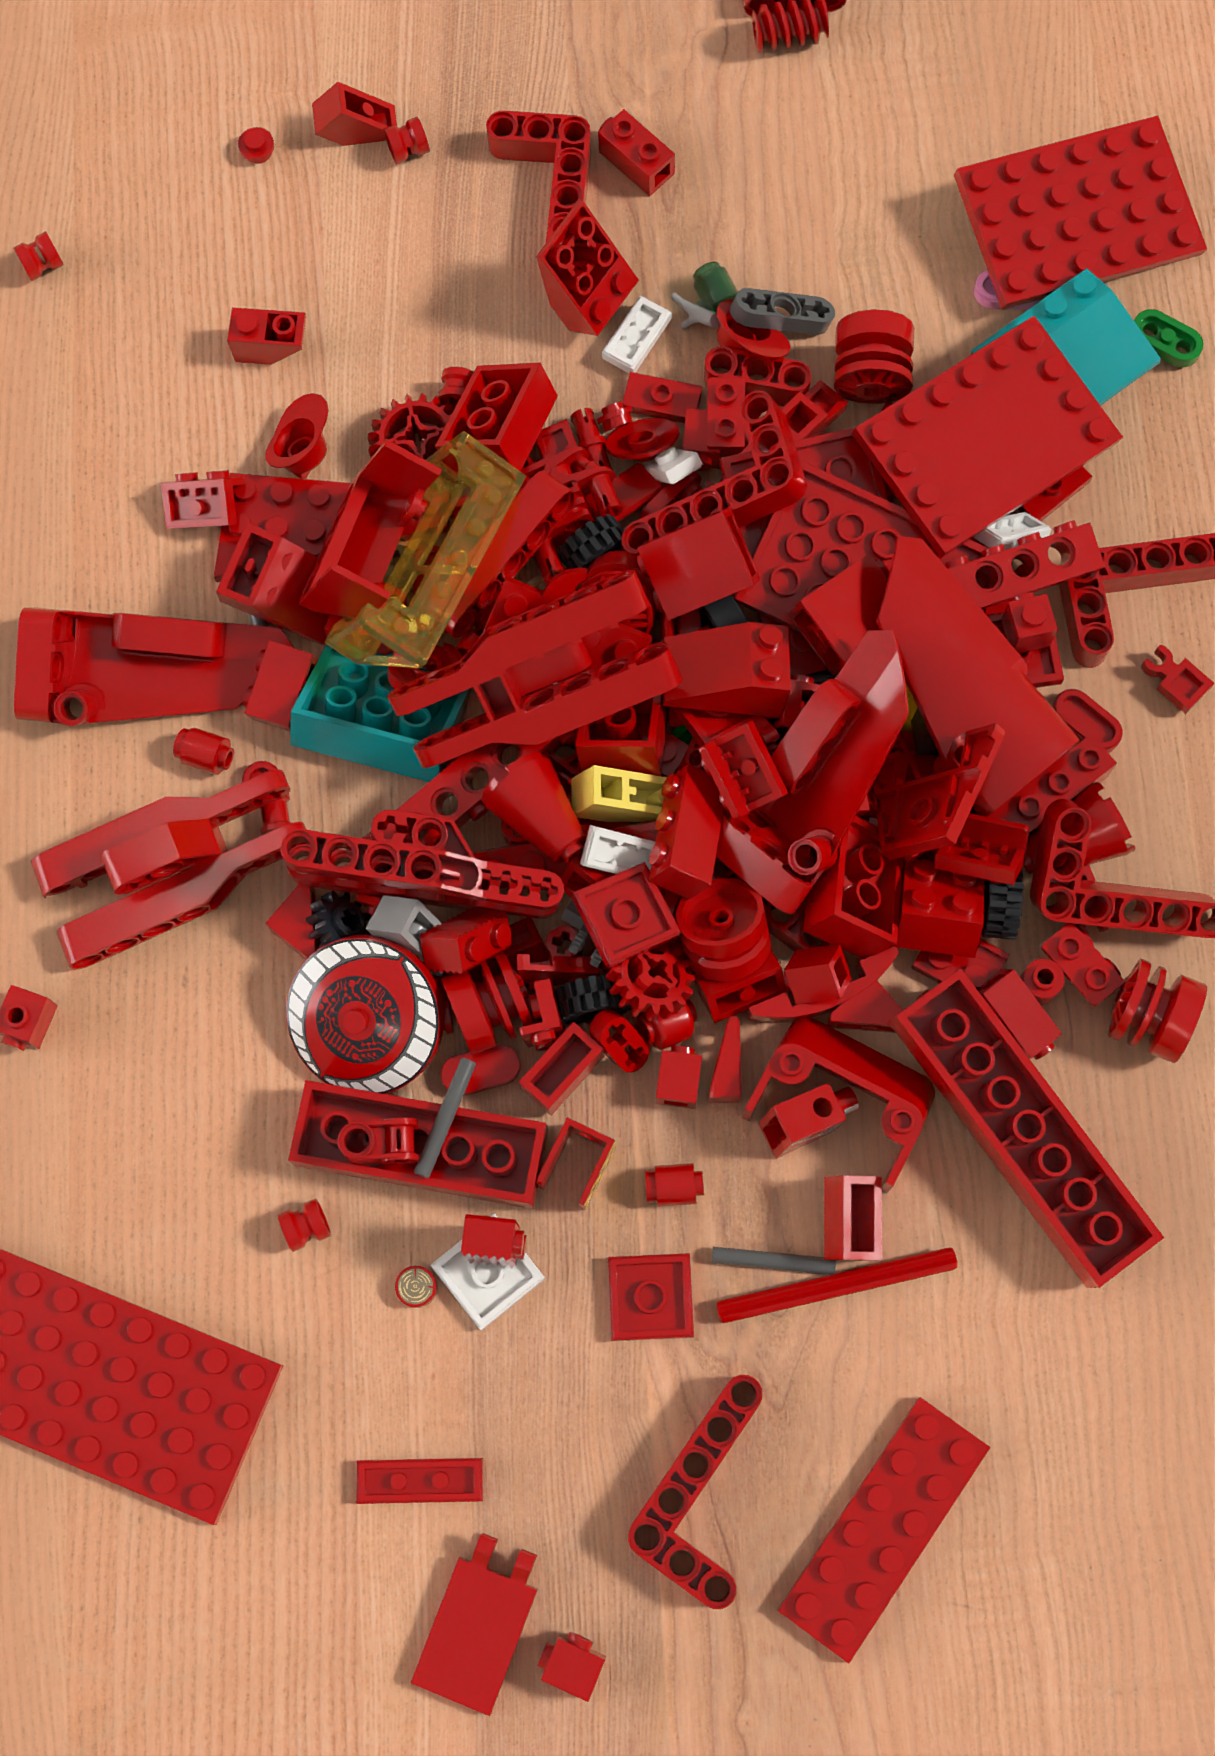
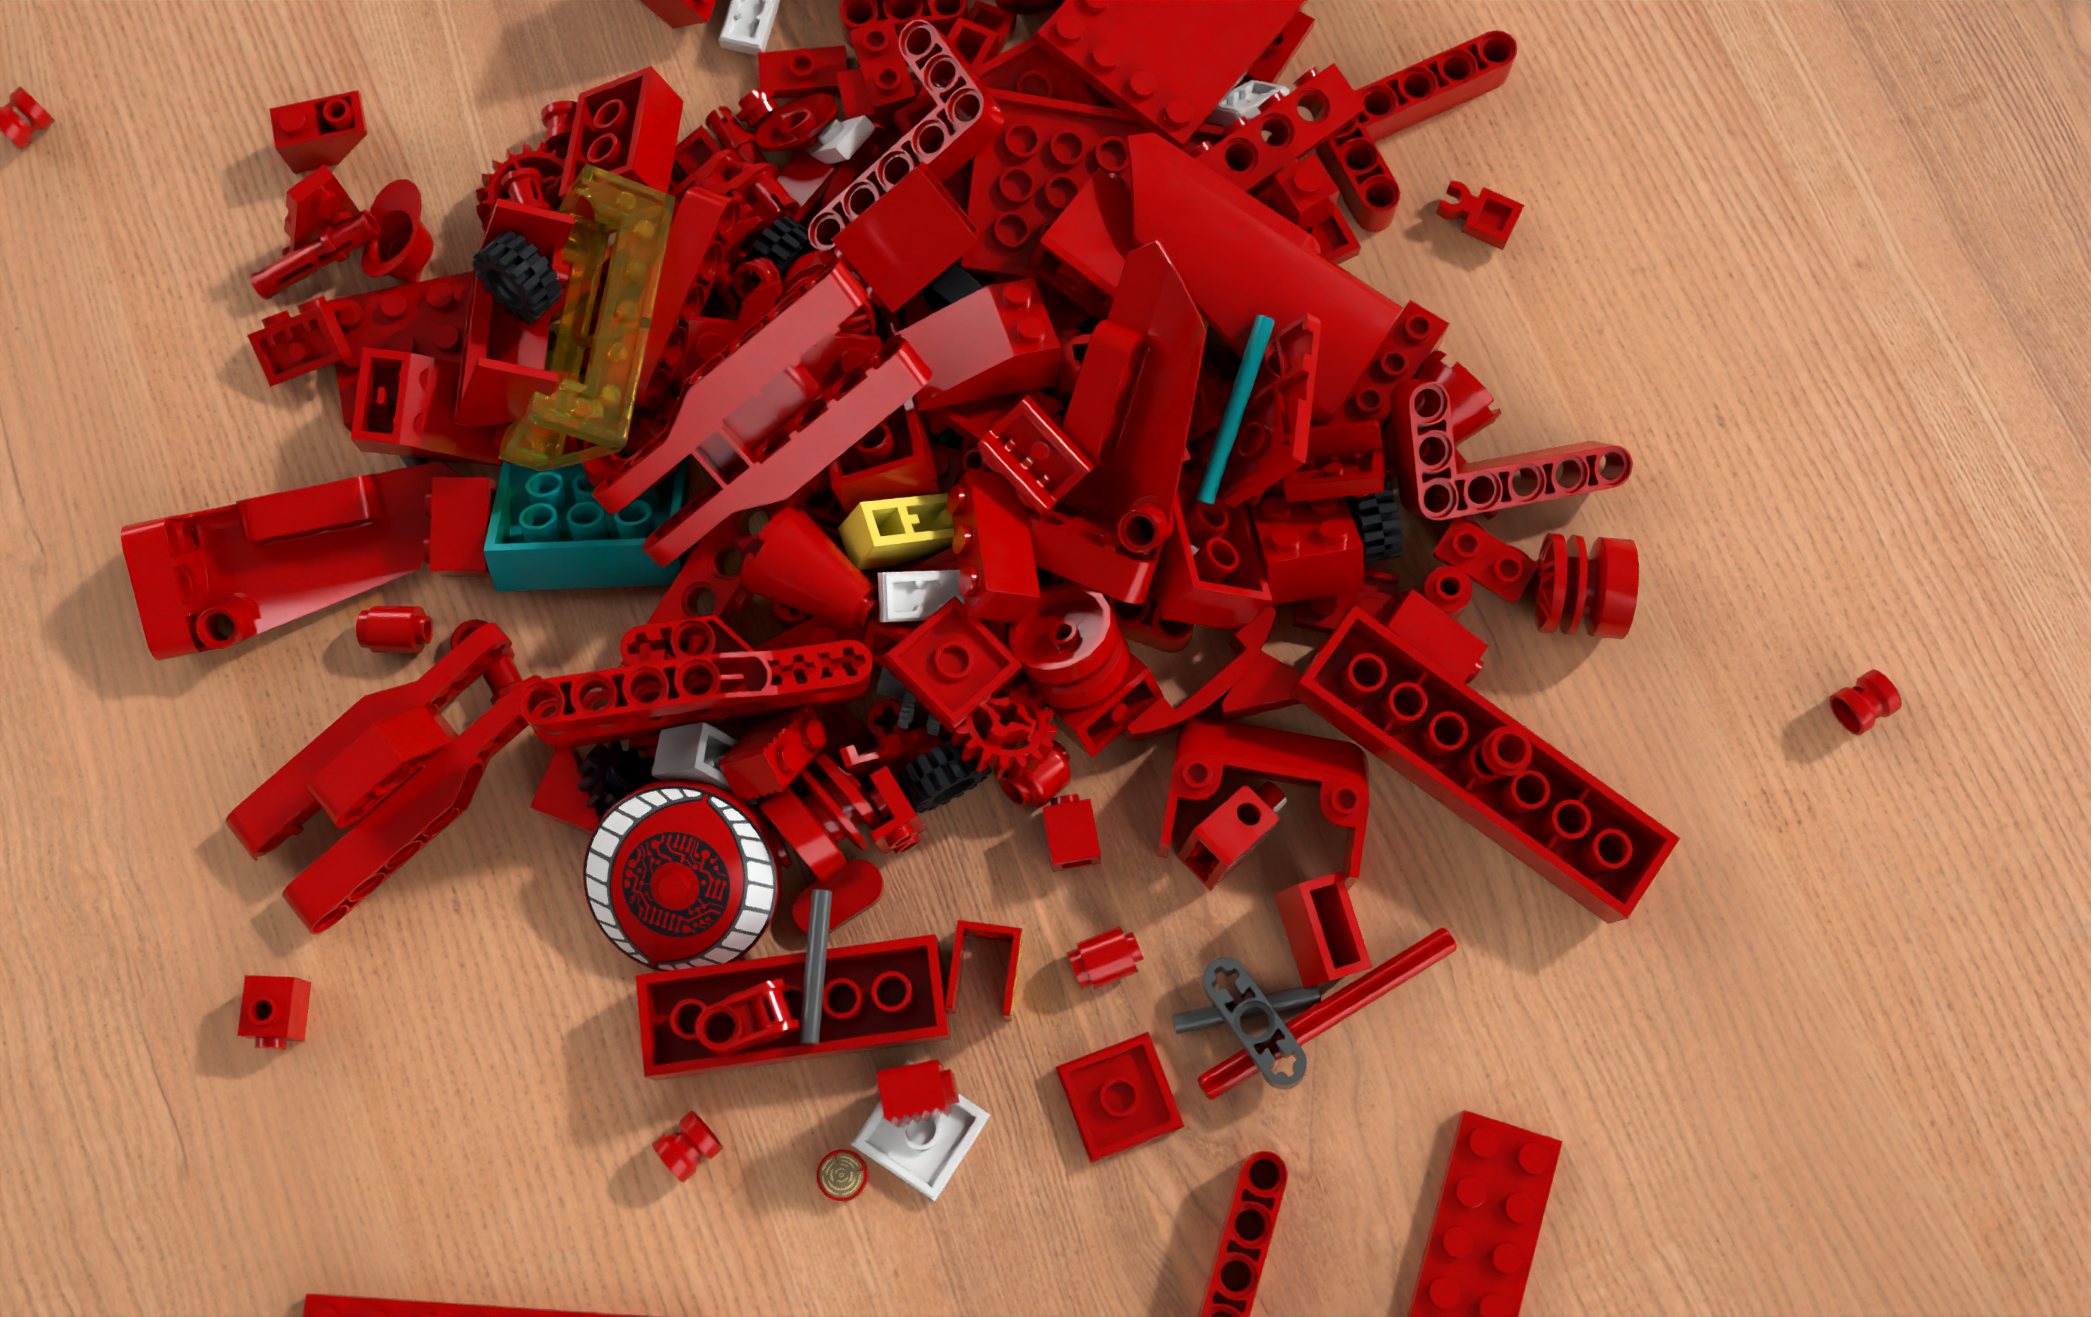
camera: 20 degrees left, 0 degrees up
red piece [519,1022,605,1116] -> none
red beam [590,1009,649,1073] -> none
red slope [708,1016,742,1103] -> none
red brick [784,944,852,1004] -> none
red tile [1052,689,1123,753] -> none
none -> red pin [250,210,382,300]
none -> red wing [282,164,360,257]
none -> black tyre [473,231,563,324]
none -> red bush [501,167,552,211]
none -> red bush [733,257,781,301]
none -> teal bar [1195,315,1275,505]
none -> dark grey beam [1203,957,1307,1090]
none -> red plate [1481,726,1532,777]

